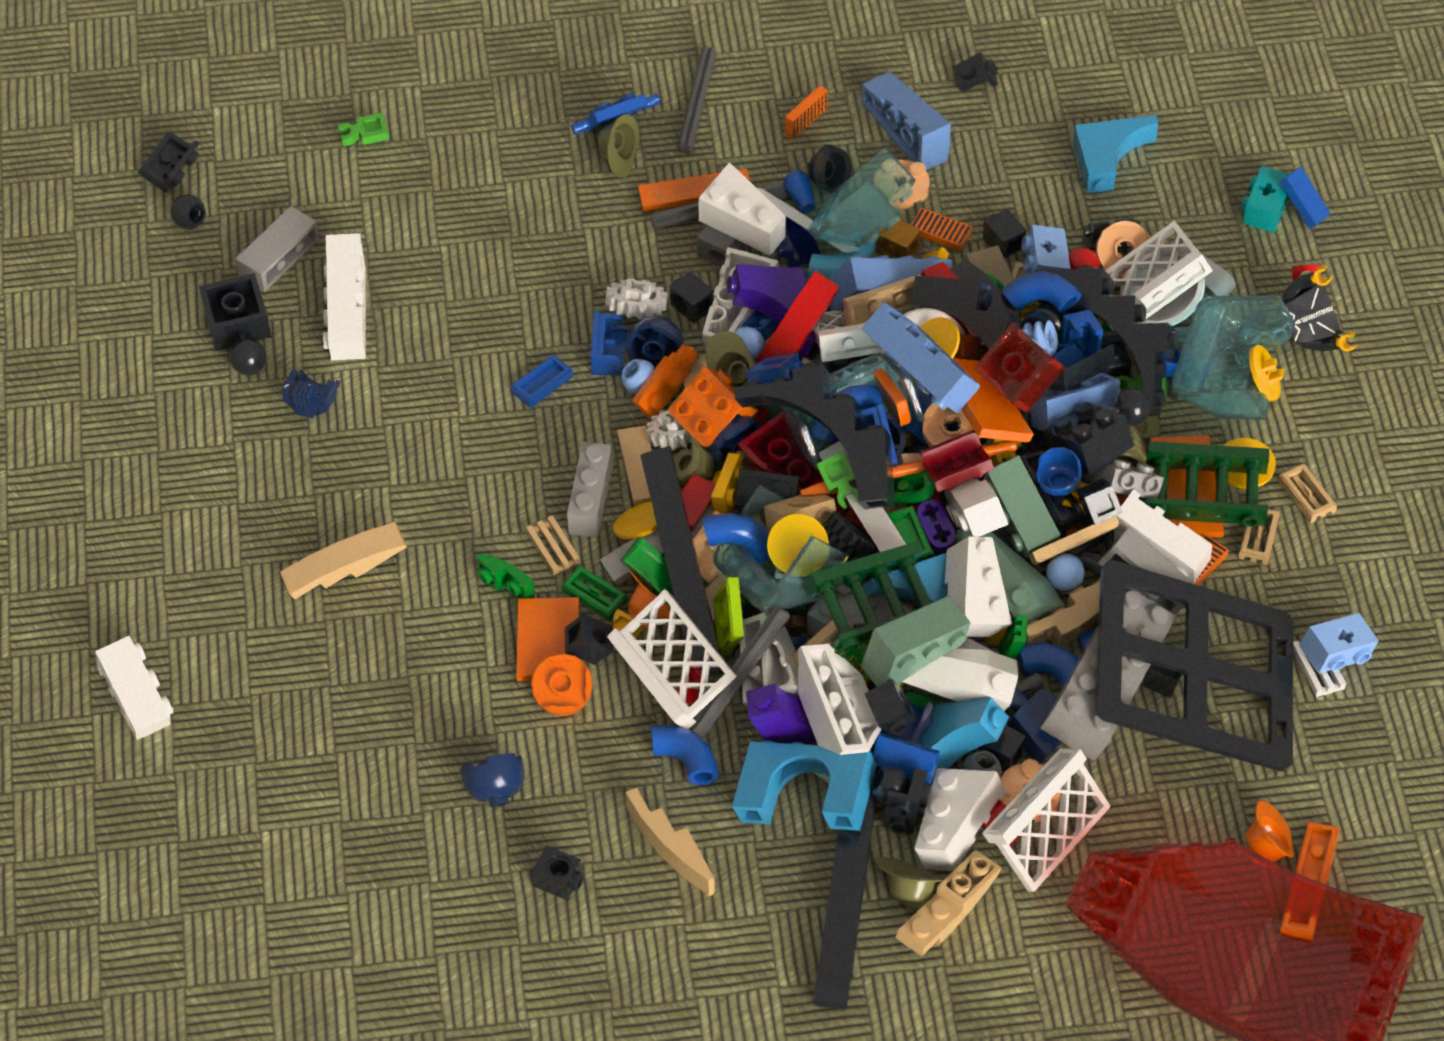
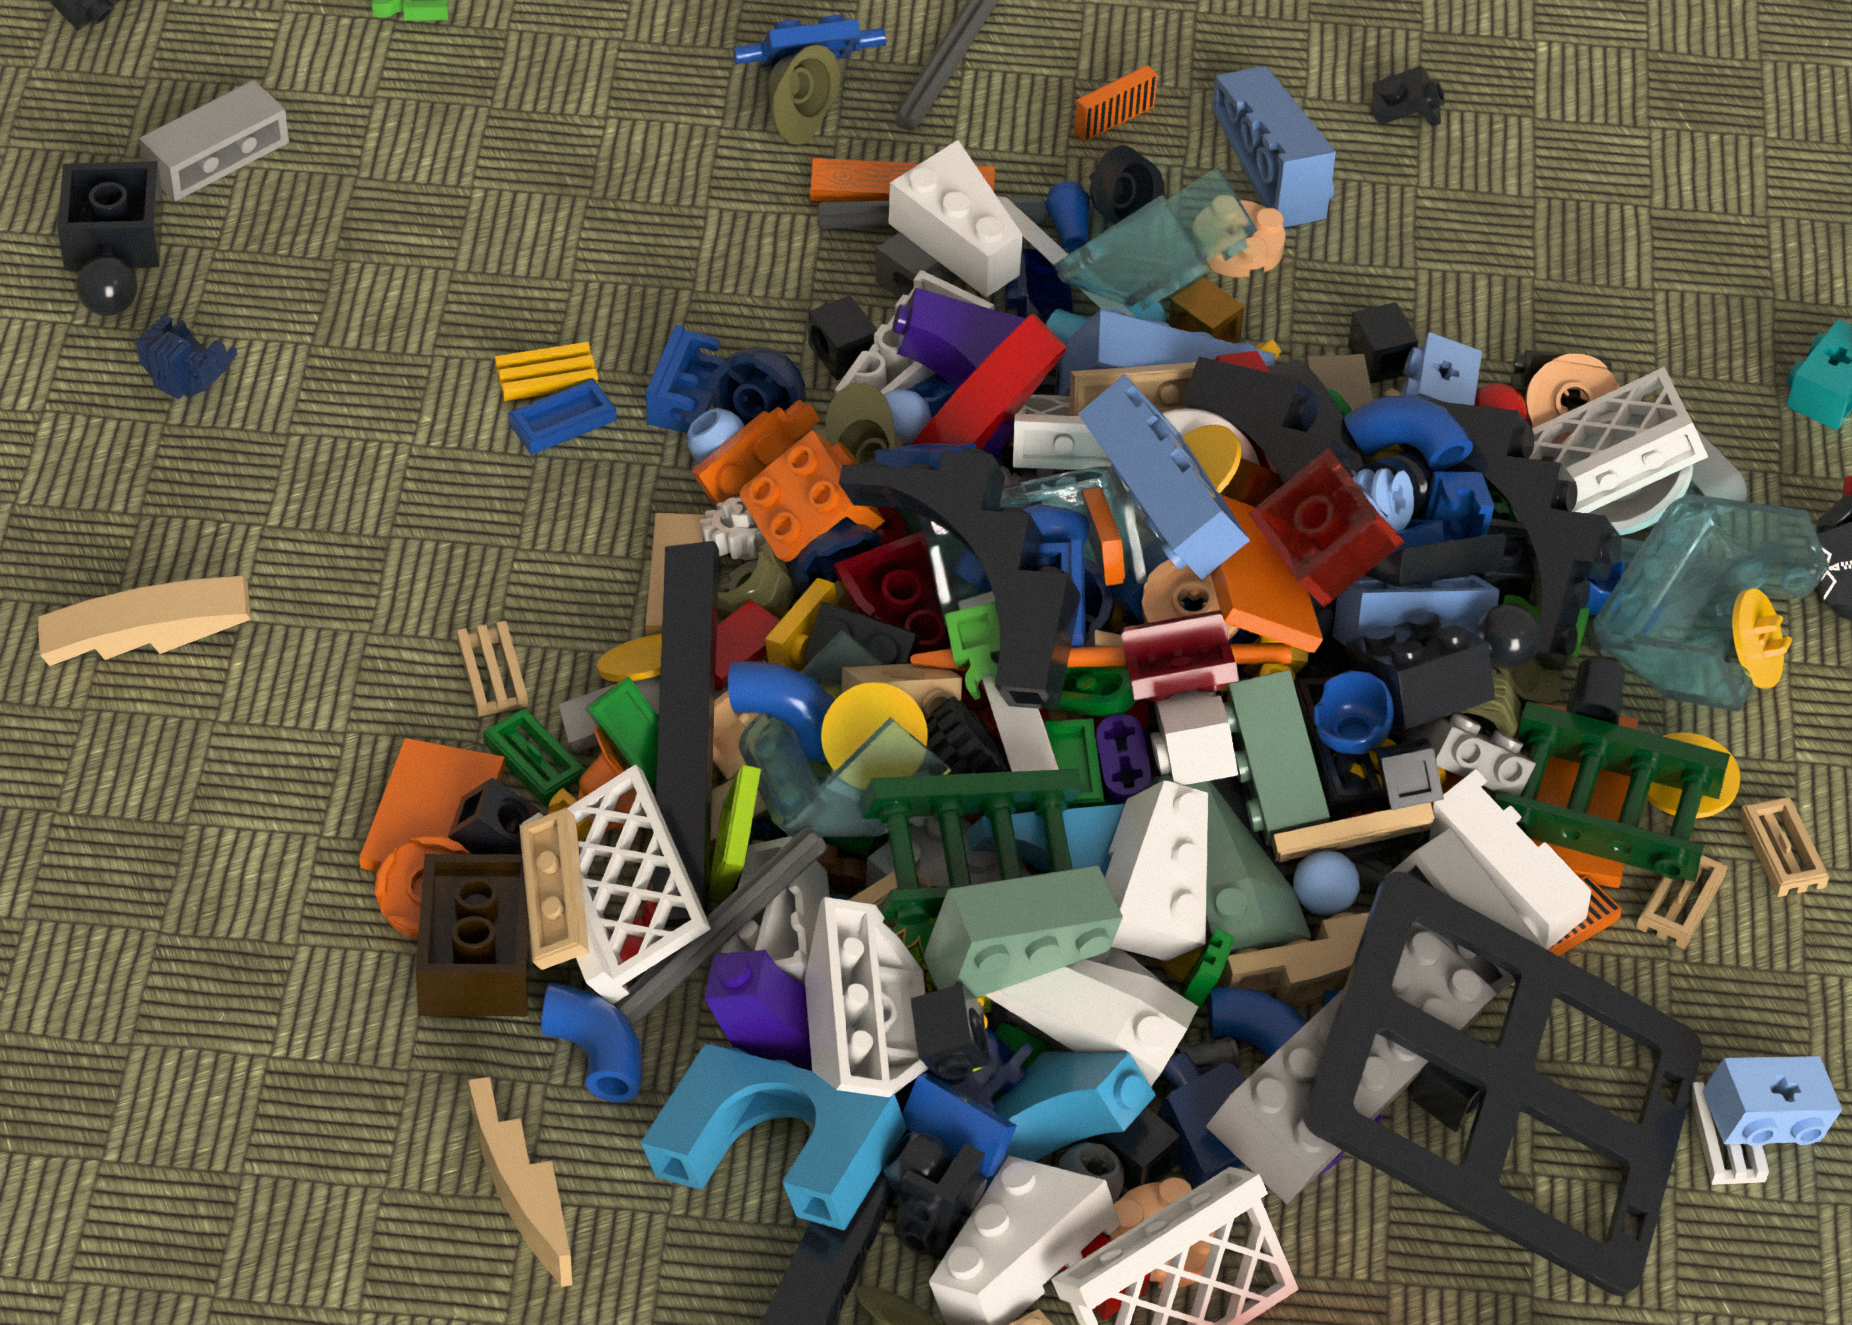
camera: 10 degrees right, 5 degrees down
black piece [170,194,206,230] -> none
white wedge [323,233,366,360] -> none
dark blue cylinder [460,753,525,807] -> none
green slope [476,553,535,599] -> none
black brick [532,845,584,900] -> none
light grey brick [567,442,613,538] -> none
white gear [605,278,668,319] -> none
orange tile [911,208,972,252] -> none
dark azure arch [1073,115,1159,193] -> none
none -> dark brown slope [416,854,530,1017]
none -> yellow tile [495,341,598,402]
none -> tan tile [519,808,589,970]
none -> black piece [1566,658,1625,725]

